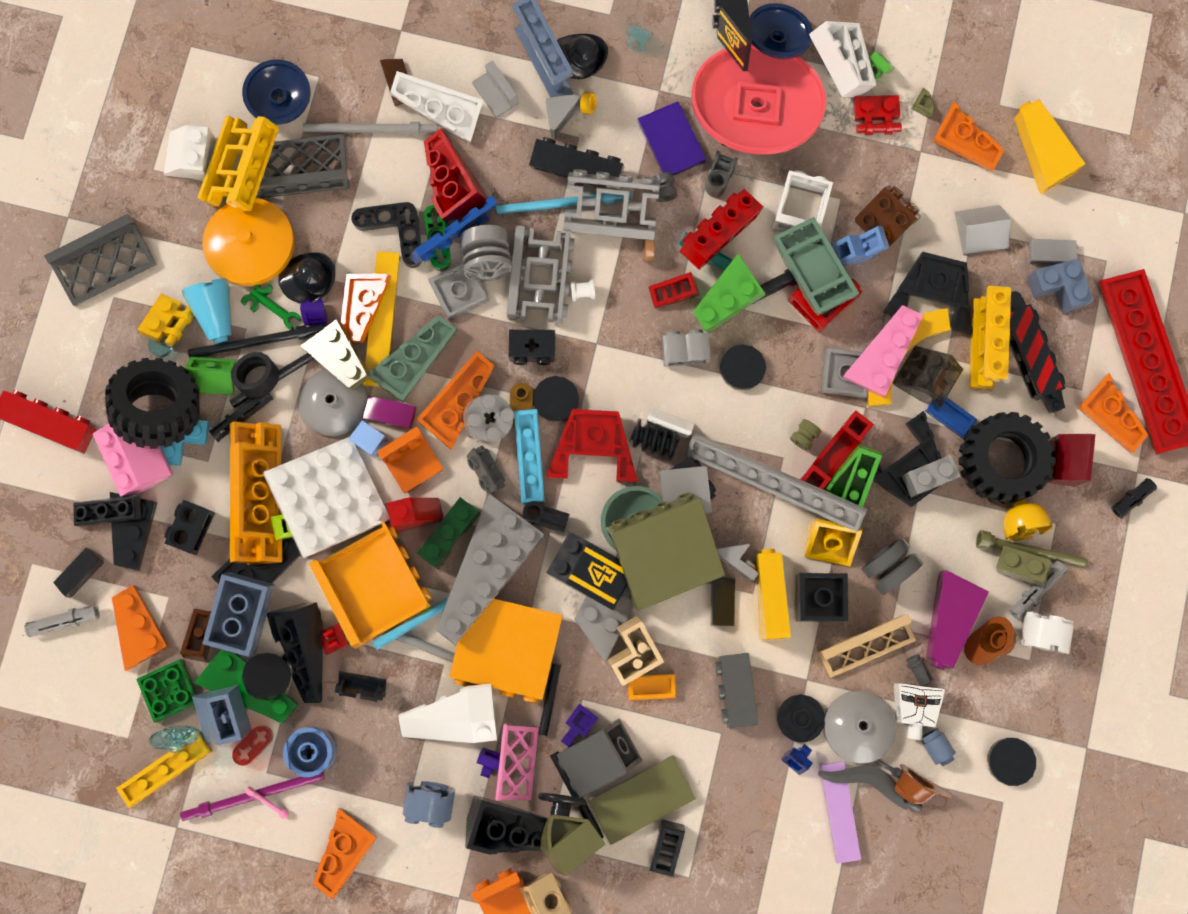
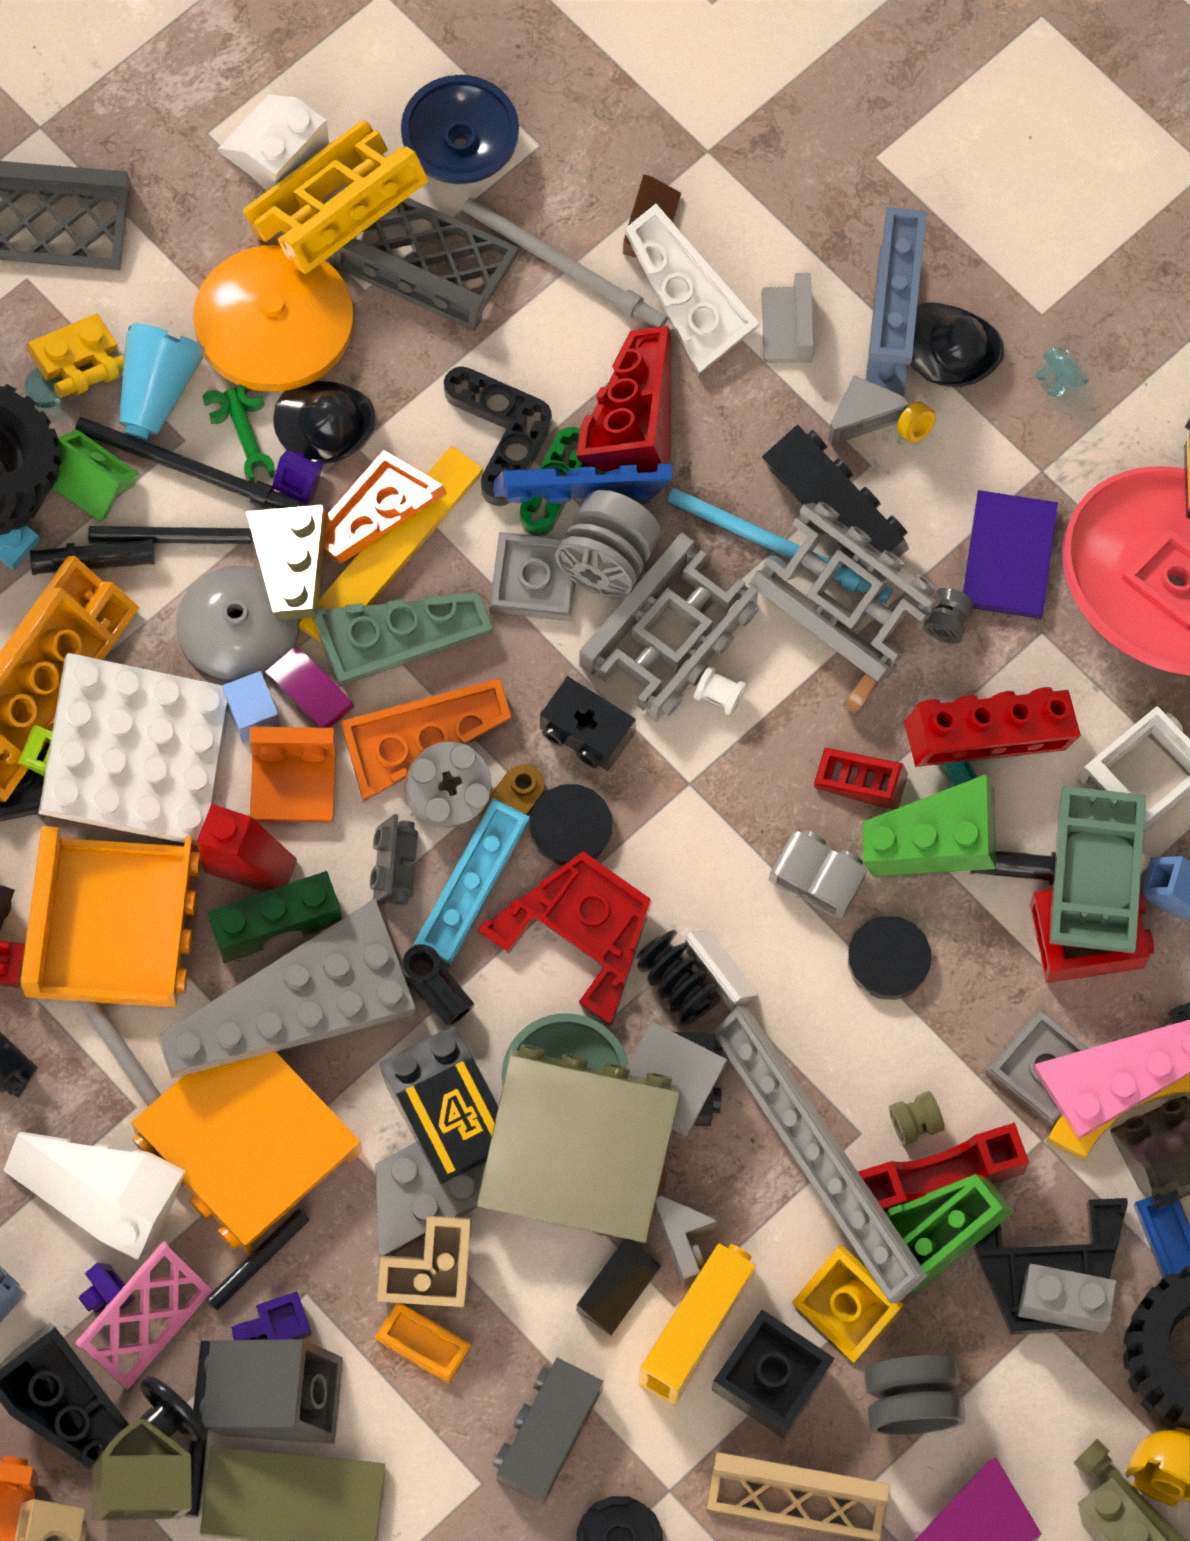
camera: 35 degrees right, 10 degrees down
black tyre [231,352,279,398] -> none
medium azure bar [372,597,449,650] -> none
dark grey piece [706,150,738,197] -> none

